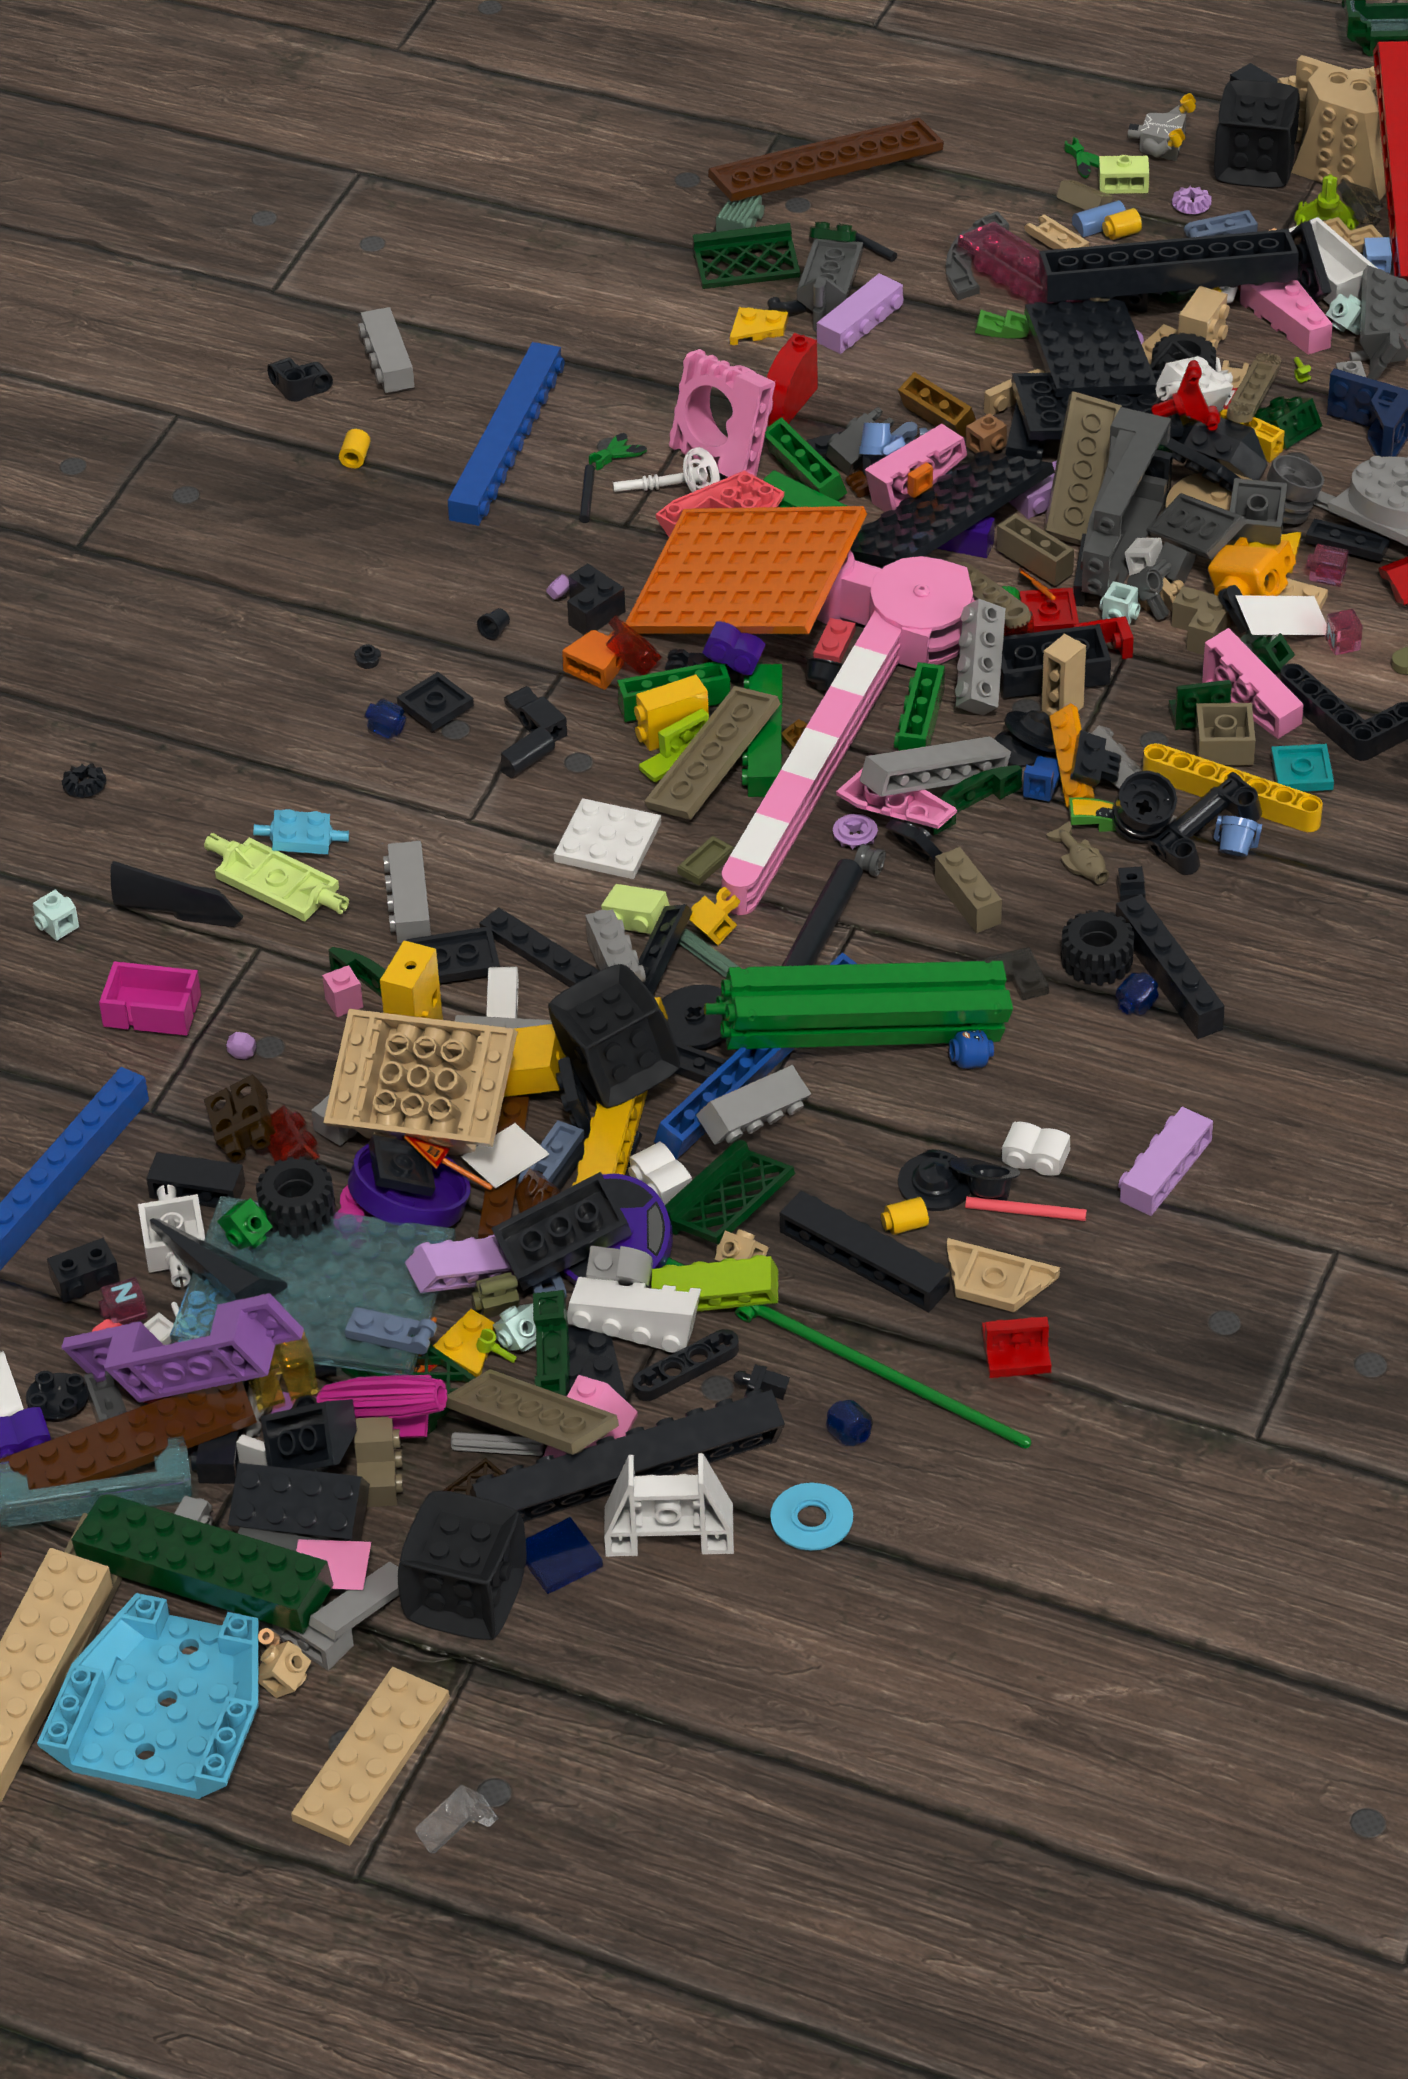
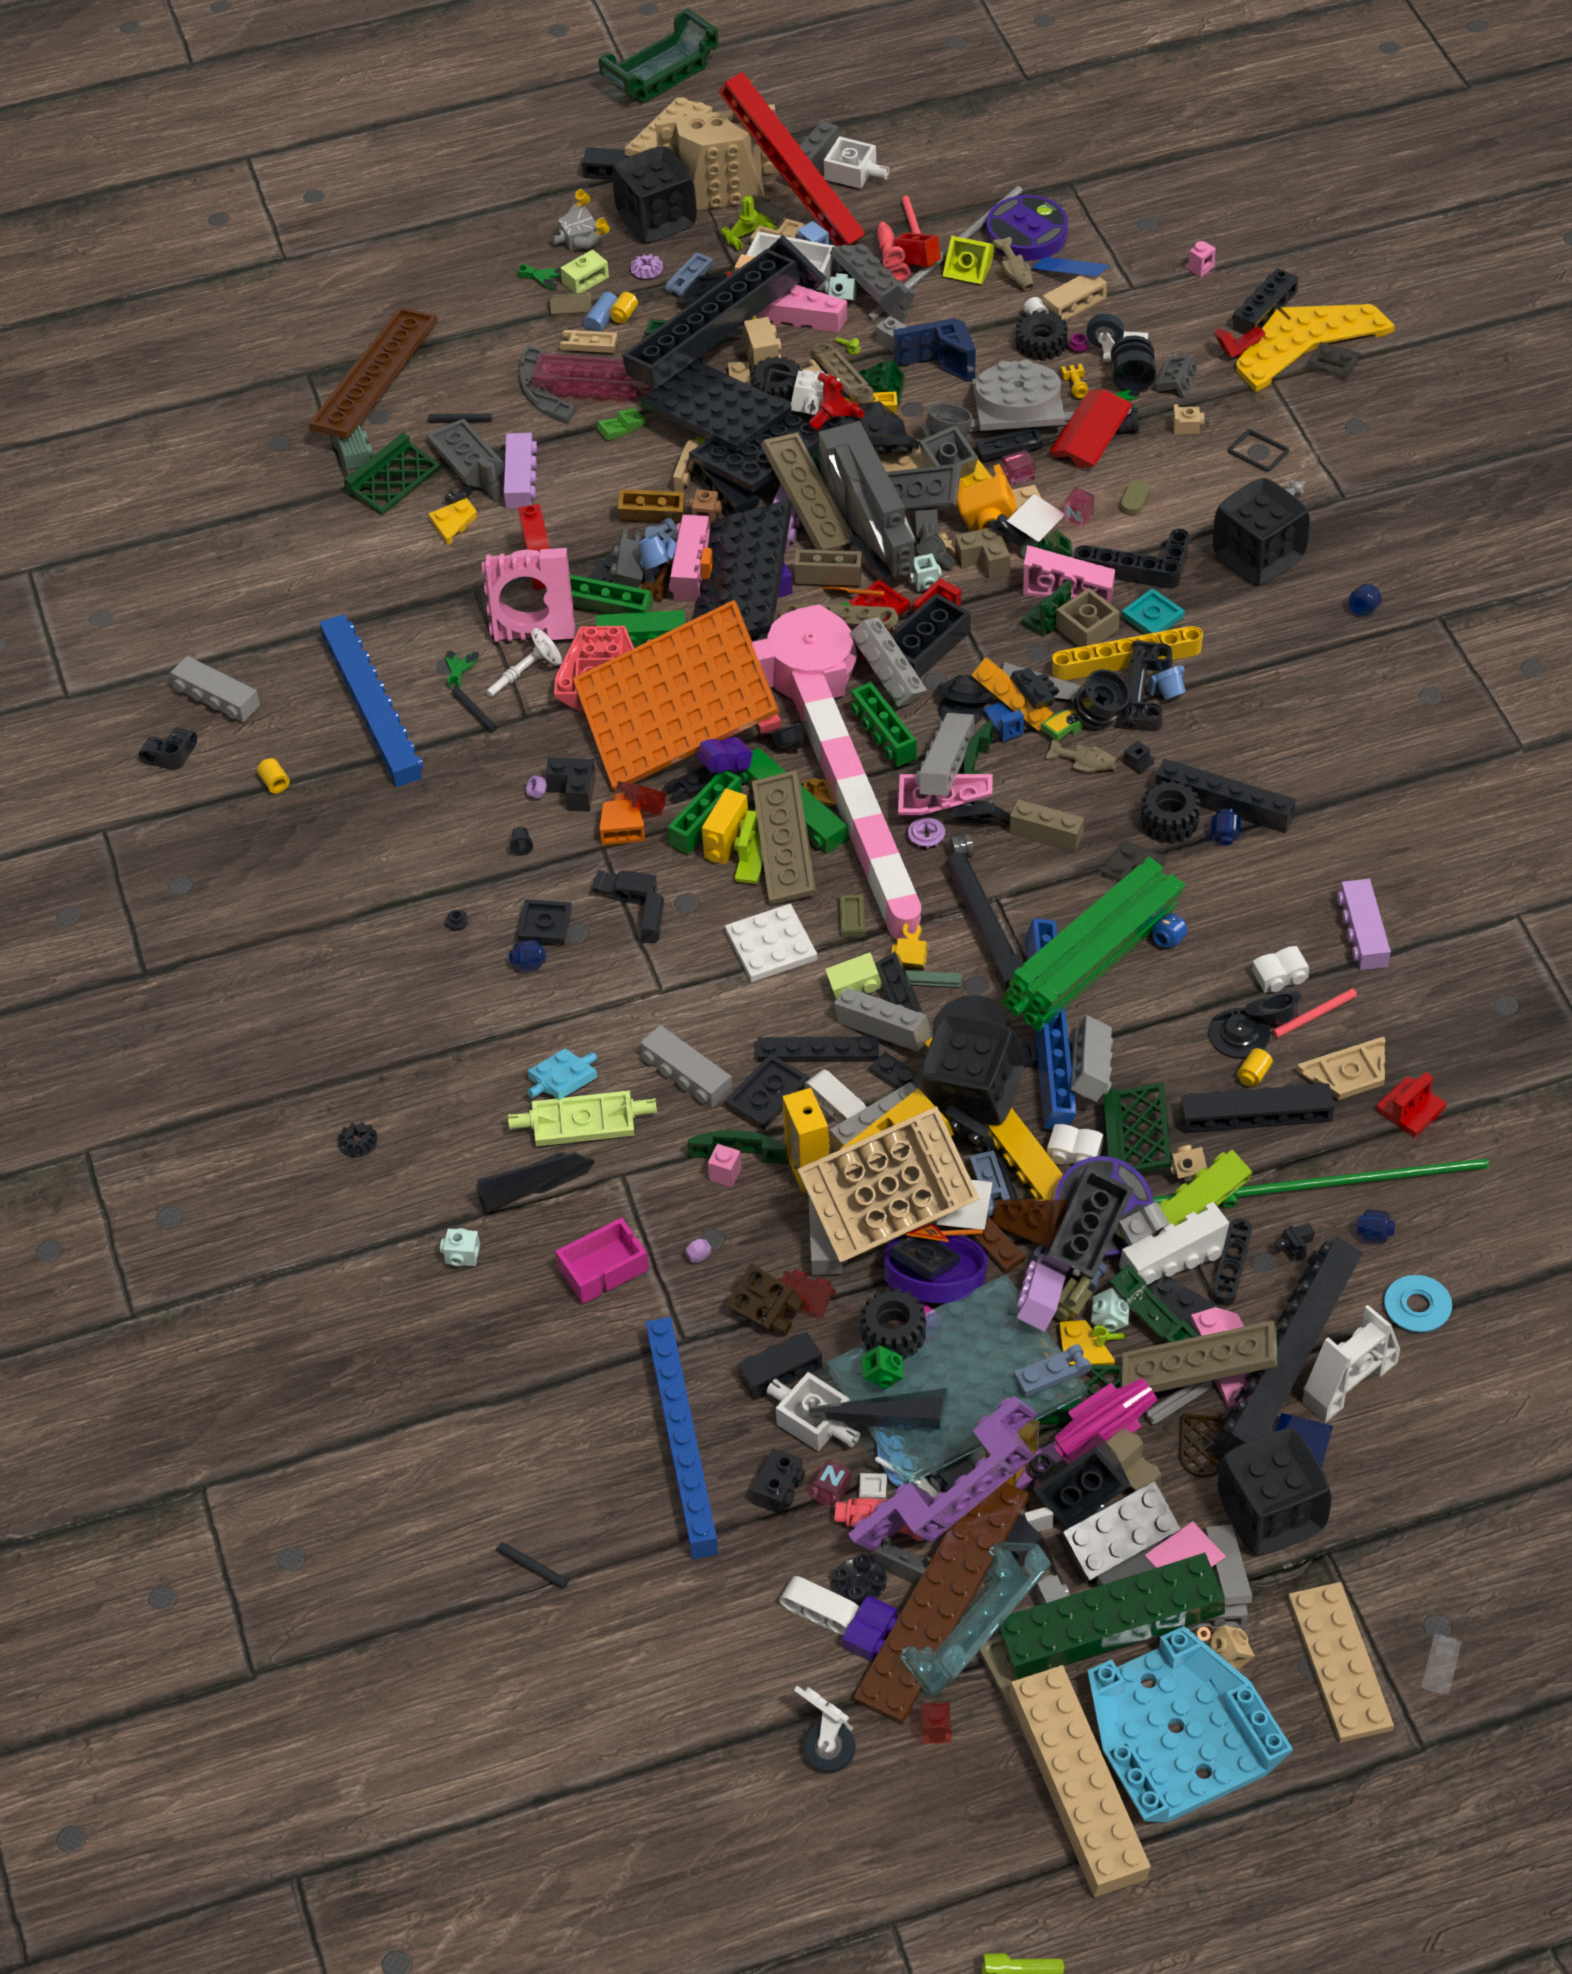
camera: 40 degrees left, 5 degrees up
dark green plate [809,222,857,242] -> none
tan brick [1042,634,1086,715] -> none

